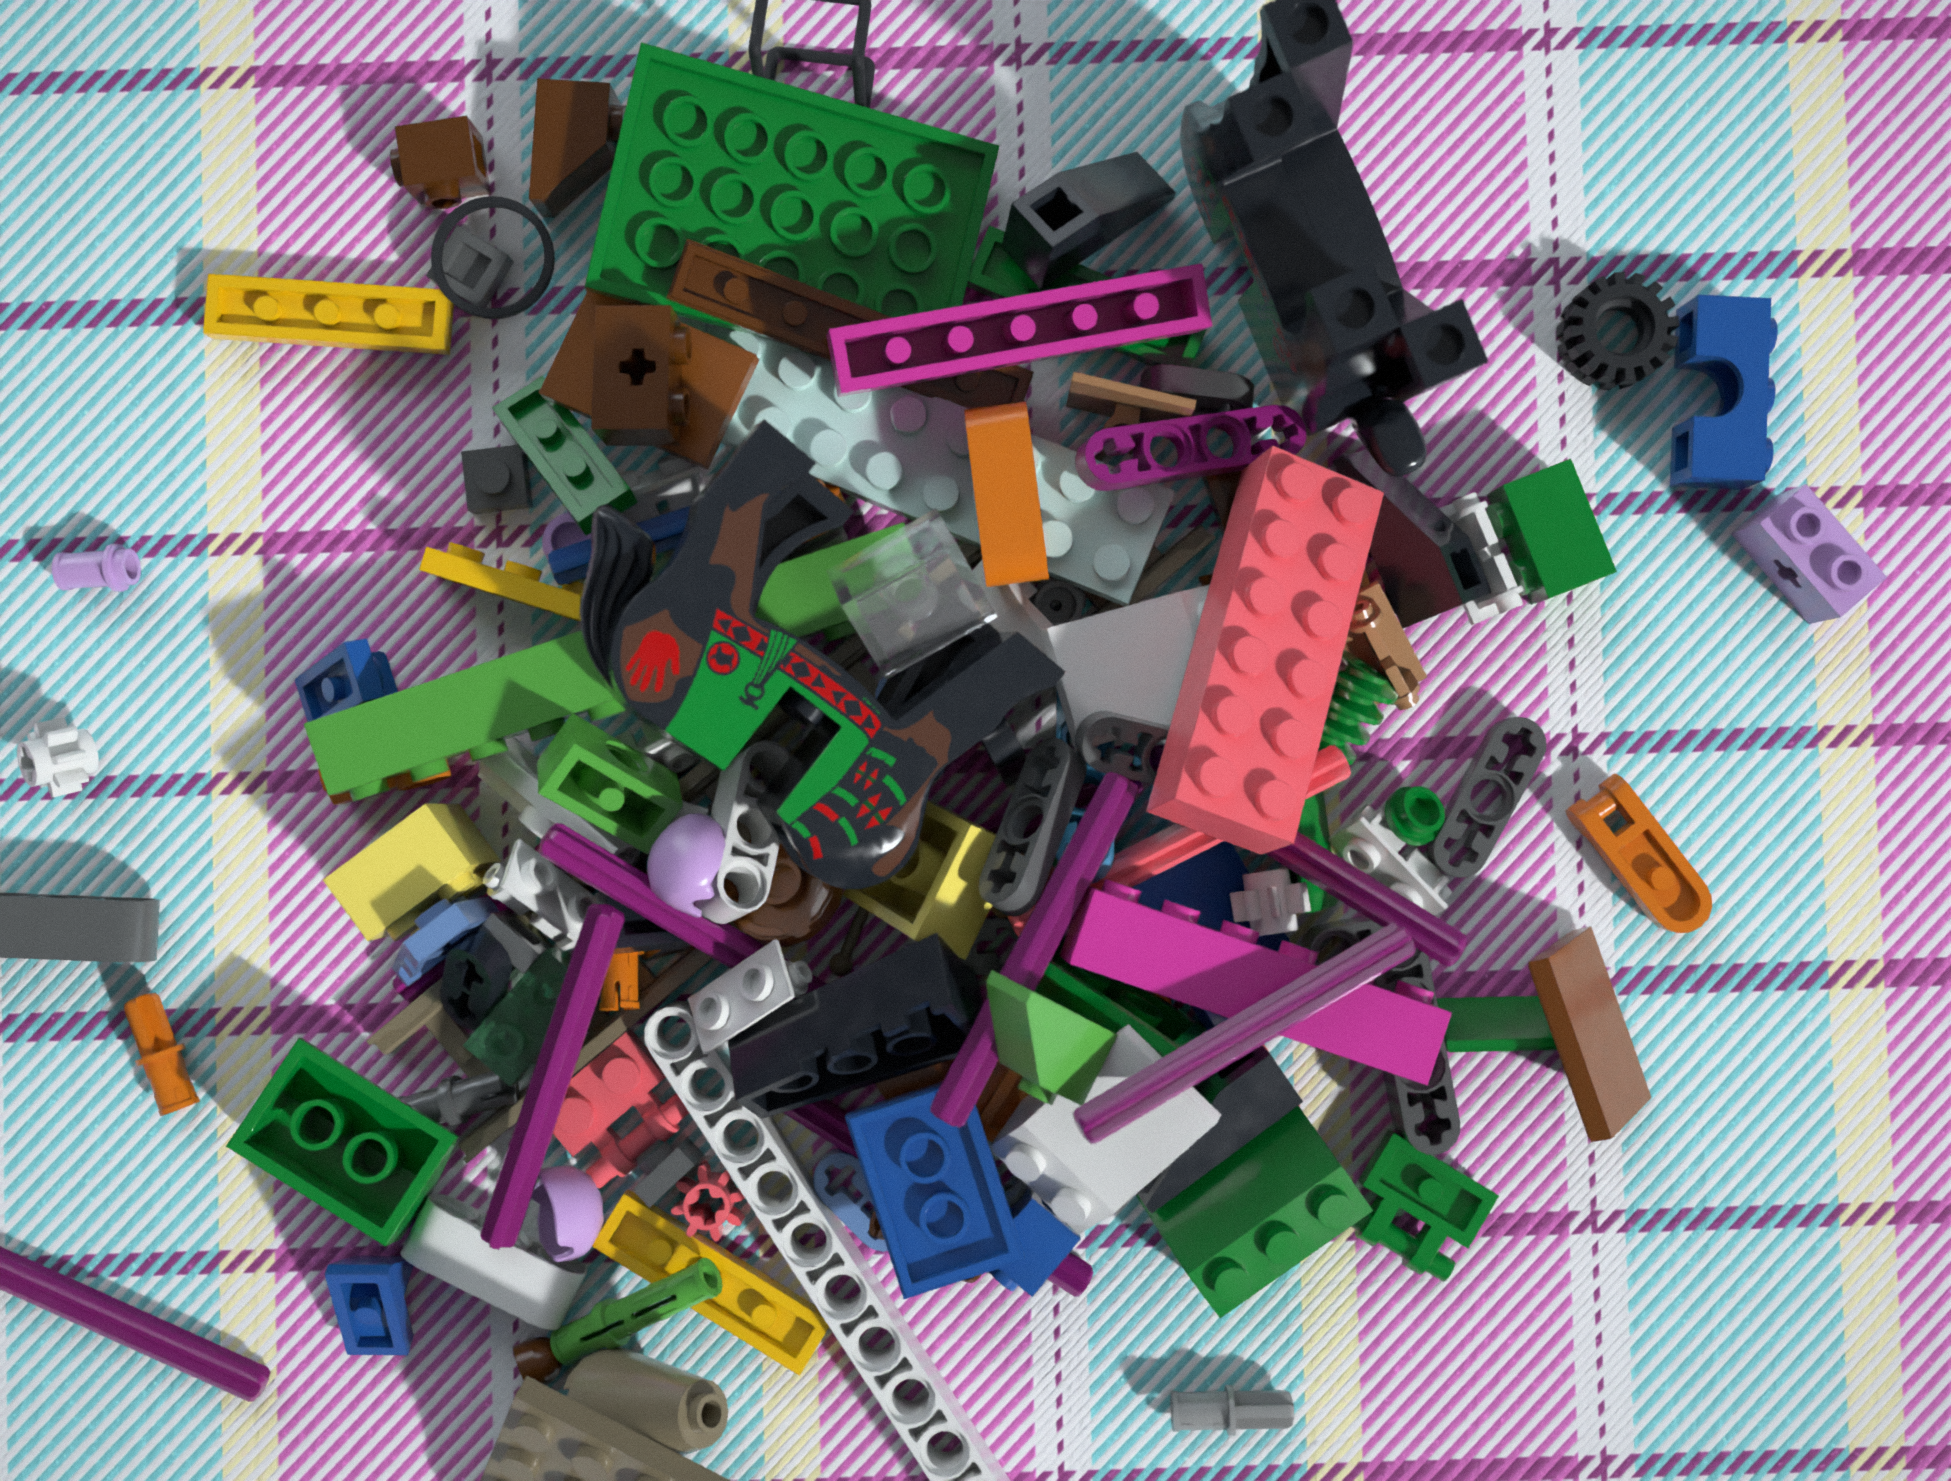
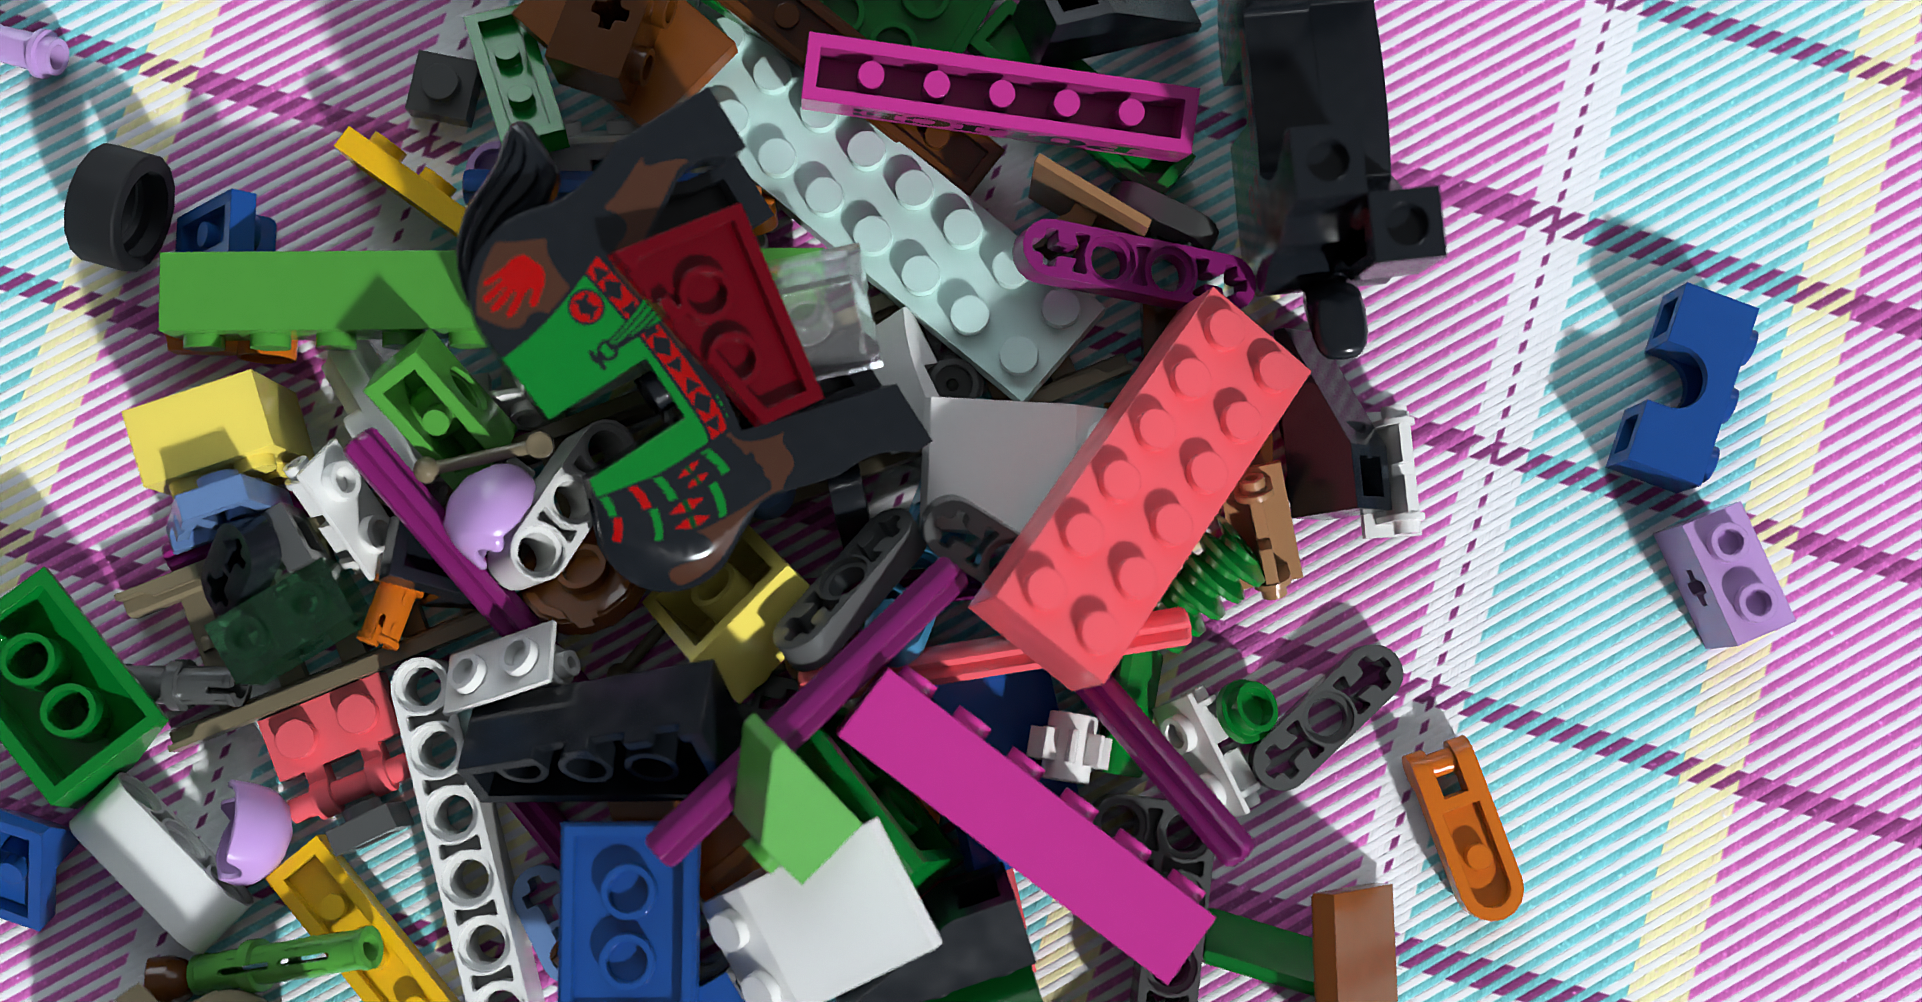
camera: 10 degrees right, 5 degrees down
magenta axle [480,904,625,1250] -> none
coral gear [671,1160,745,1242] -> none
orange beam [964,401,1049,587] -> none
magenta axle [1073,923,1416,1144] -> none
green brick [1486,458,1617,605] -> none
black tyre [1556,272,1680,390] -> none
none -> black tyre [64,143,175,272]
none -> dark tan hinge [413,432,555,483]
none -> dark red wing [607,203,824,427]

